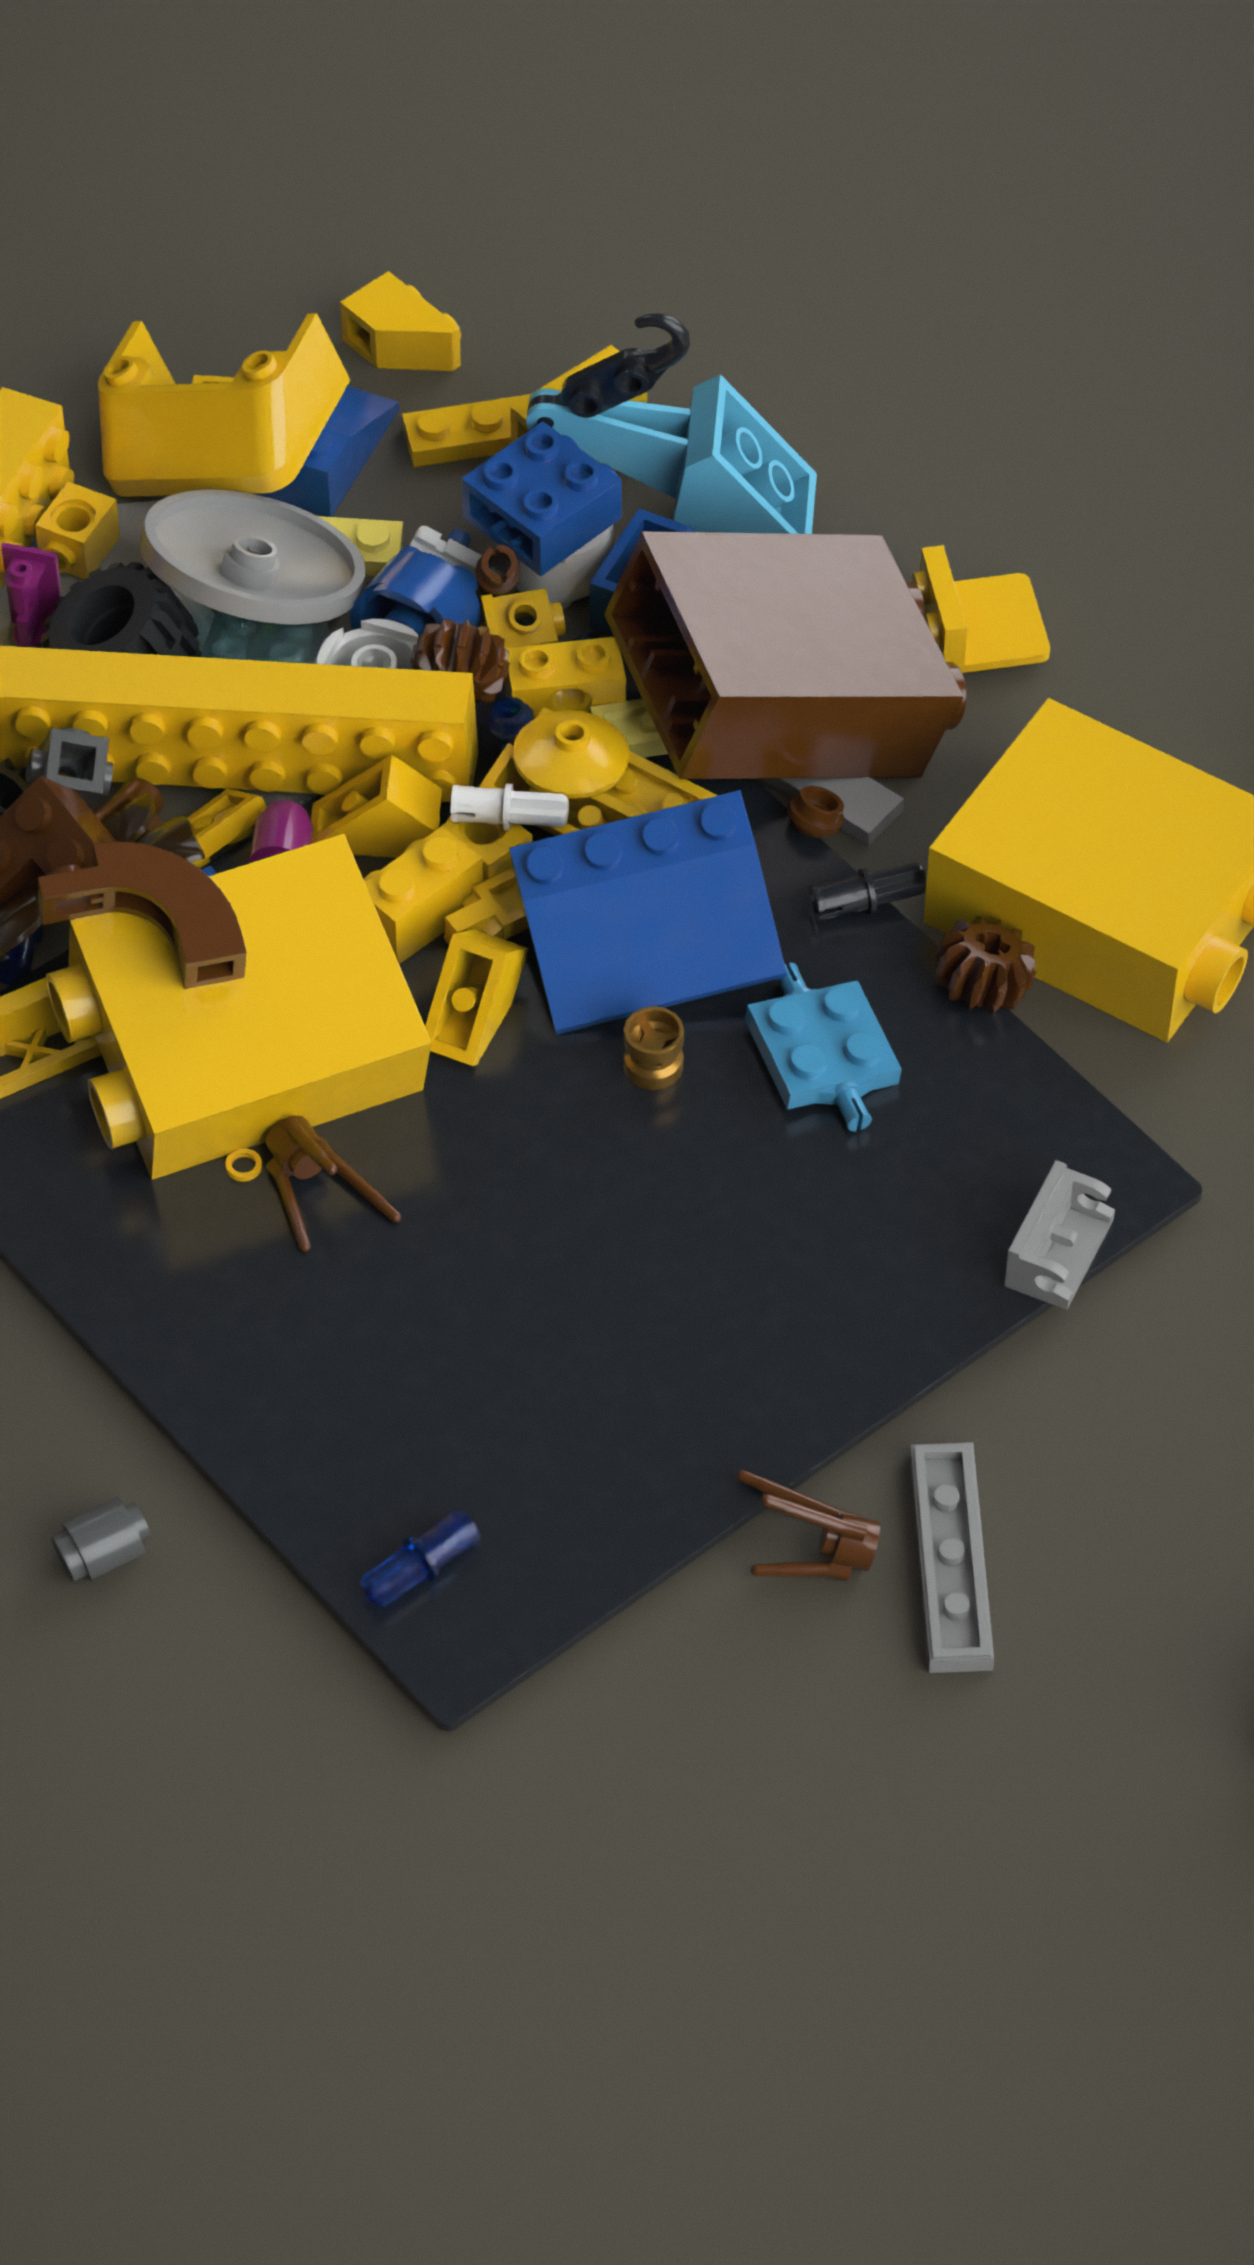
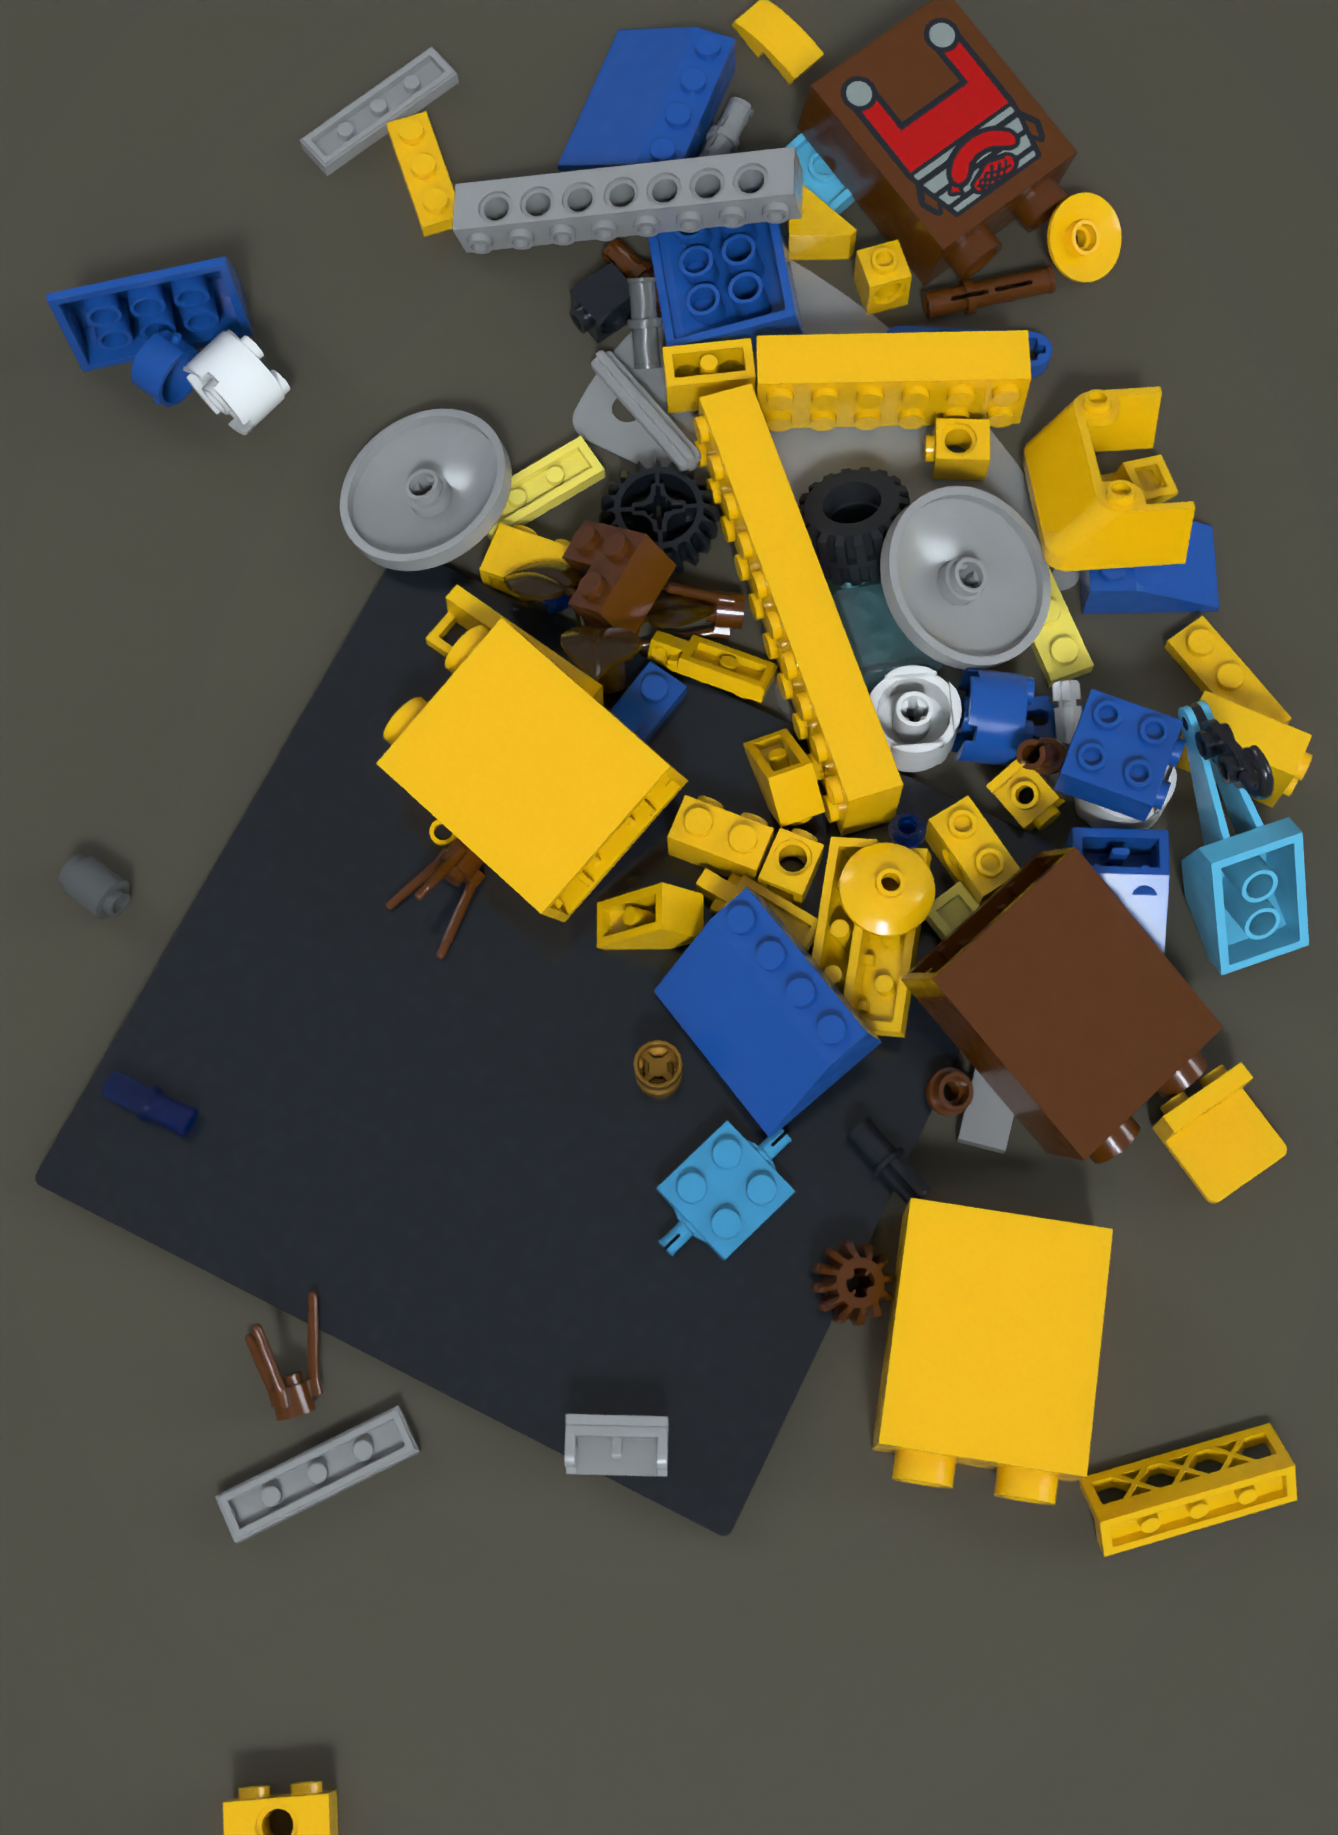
camera: 70 degrees right, 20 degrees up
magenta hinge [1,542,62,648] -> none
dark grey brick [25,728,113,809] -> none
reddish brown arch [38,842,247,989] -> none
magenta brick [248,800,313,864] -> none
yellow slope [340,271,461,371] -> none
reddish brown gear [410,619,510,706] -> none
white axle [450,784,569,831] -> none

